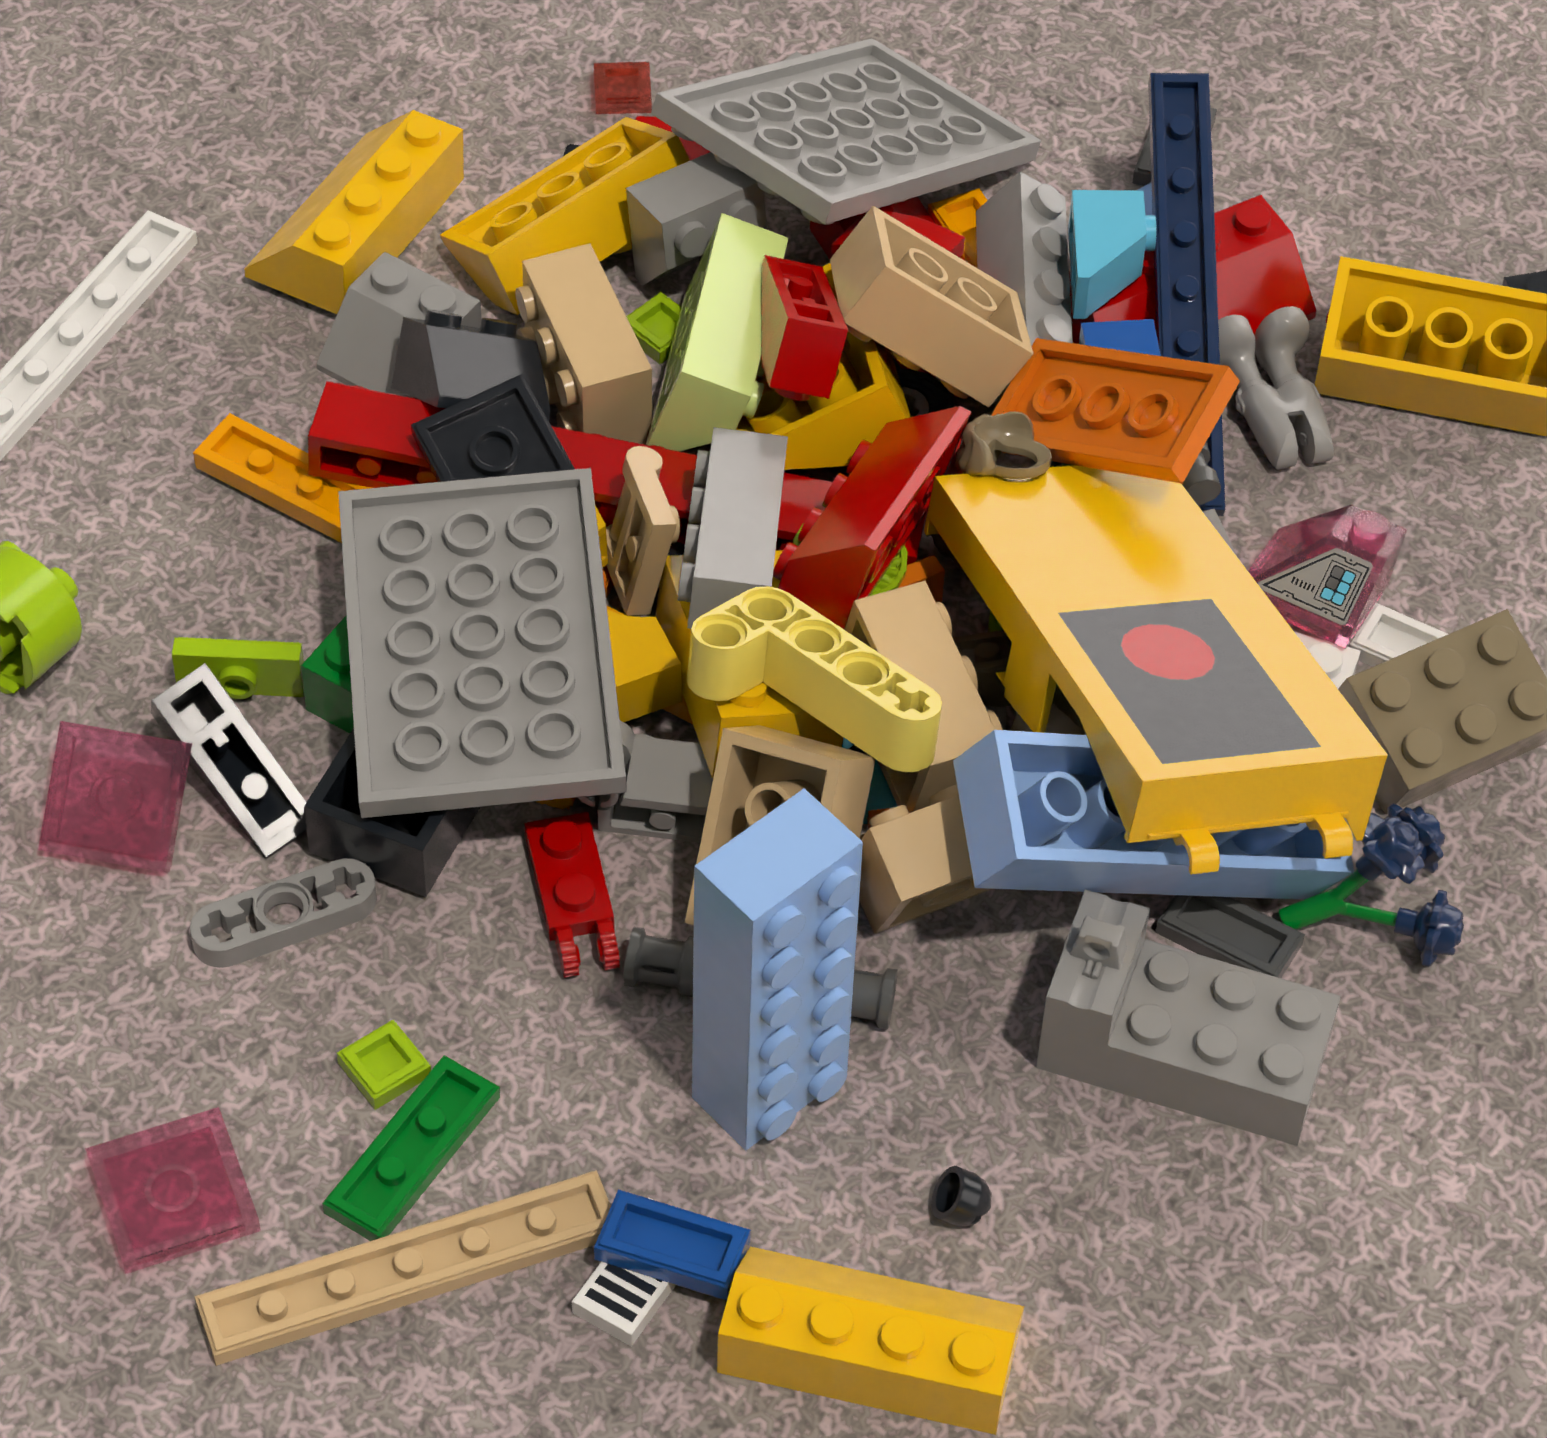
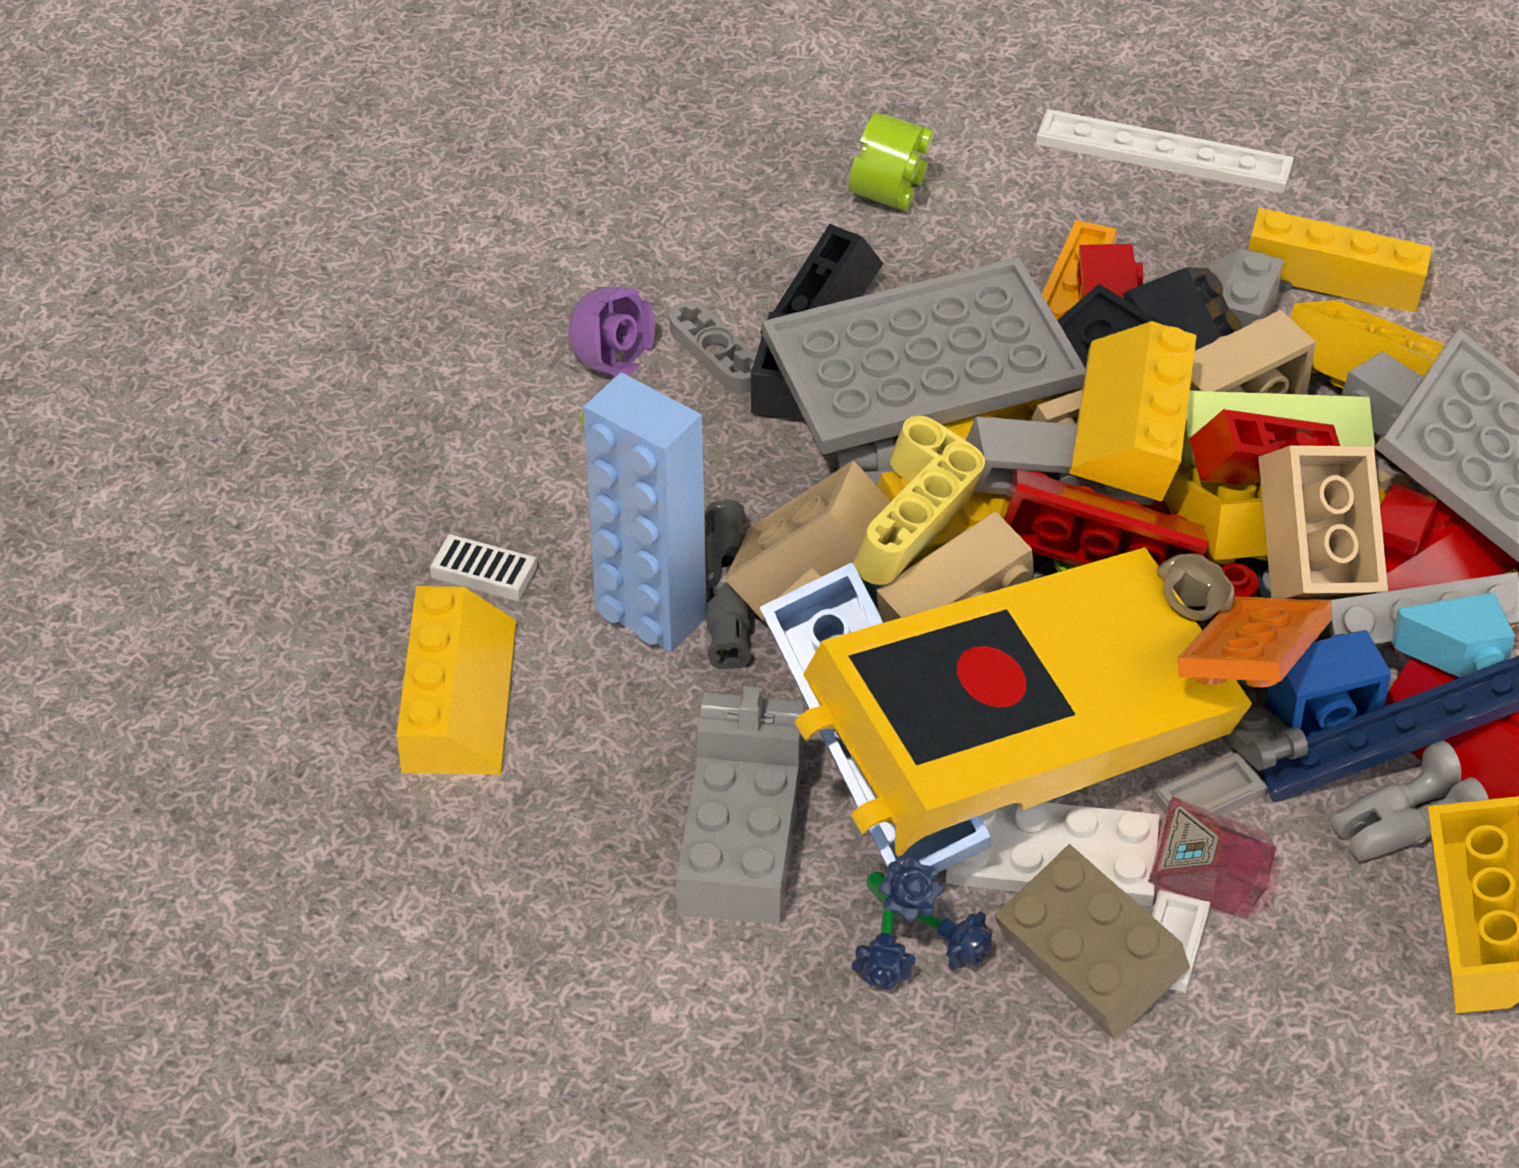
camera: 80 degrees right, 5 degrees down
clear pink tile [38,721,192,872] -> none
clear pink tile [85,1107,261,1274] -> none
lime plate [172,637,304,699] -> none
tan tile [194,1170,611,1366] -> none
green tile [322,1055,500,1241] -> none
red hinge [524,812,620,977] -> none
blue tile [594,1189,751,1300] -> none
black hinge [931,1166,992,1226] -> none
dark grey tile [1155,895,1305,978] -> none
none -> medium lavender cylinder [568,287,656,377]
none -> yellow slope [1069,321,1196,502]

